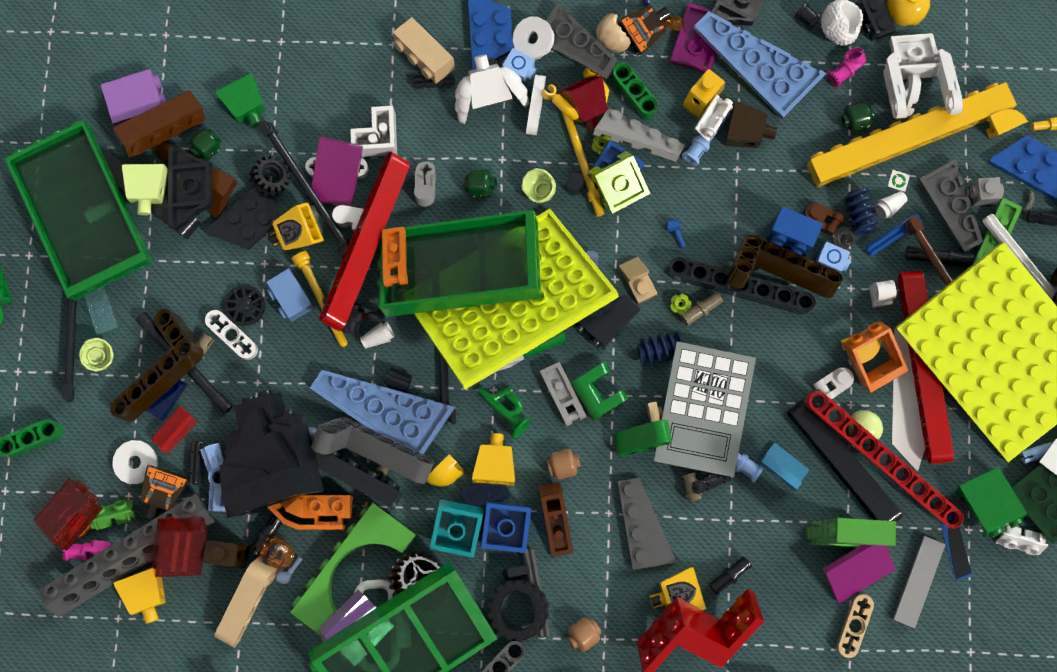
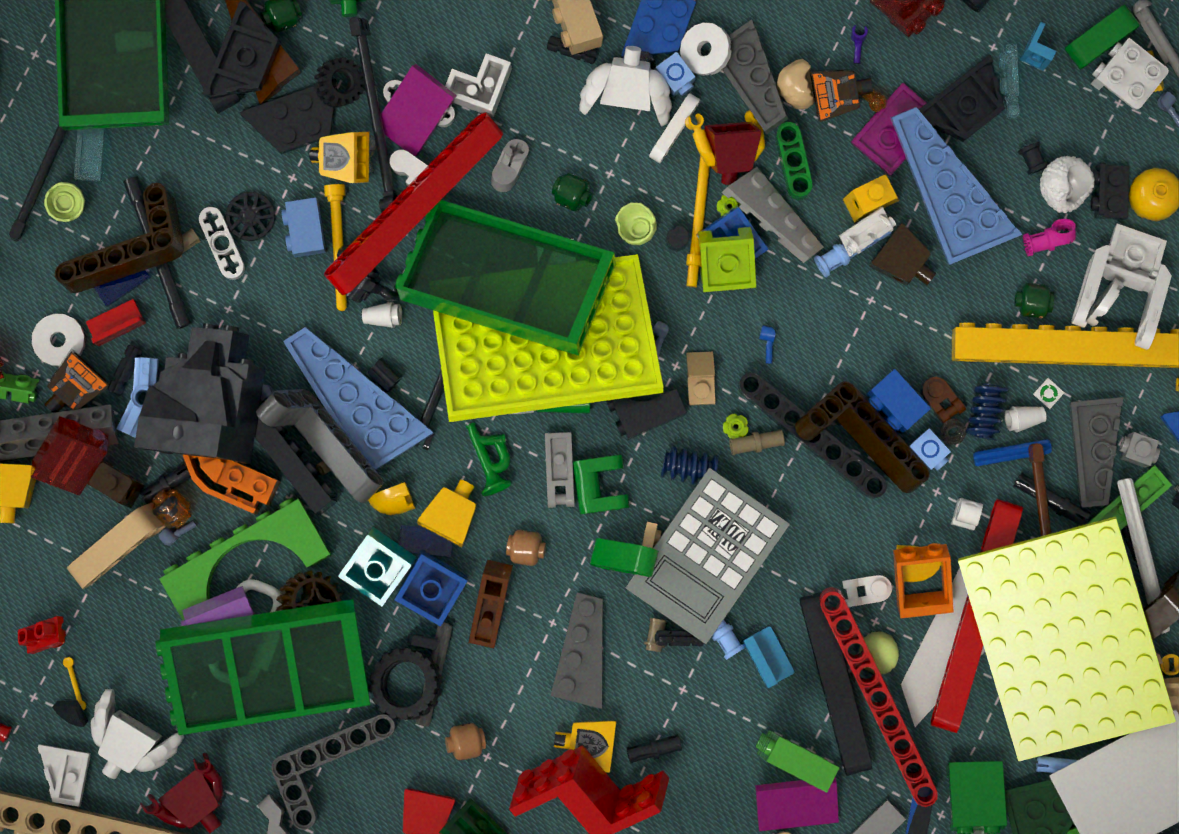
camera: 25 degrees right, 5 degrees up
yellowish green torso [122,164,168,215] -> none
orange plate [382,227,408,287] -> none

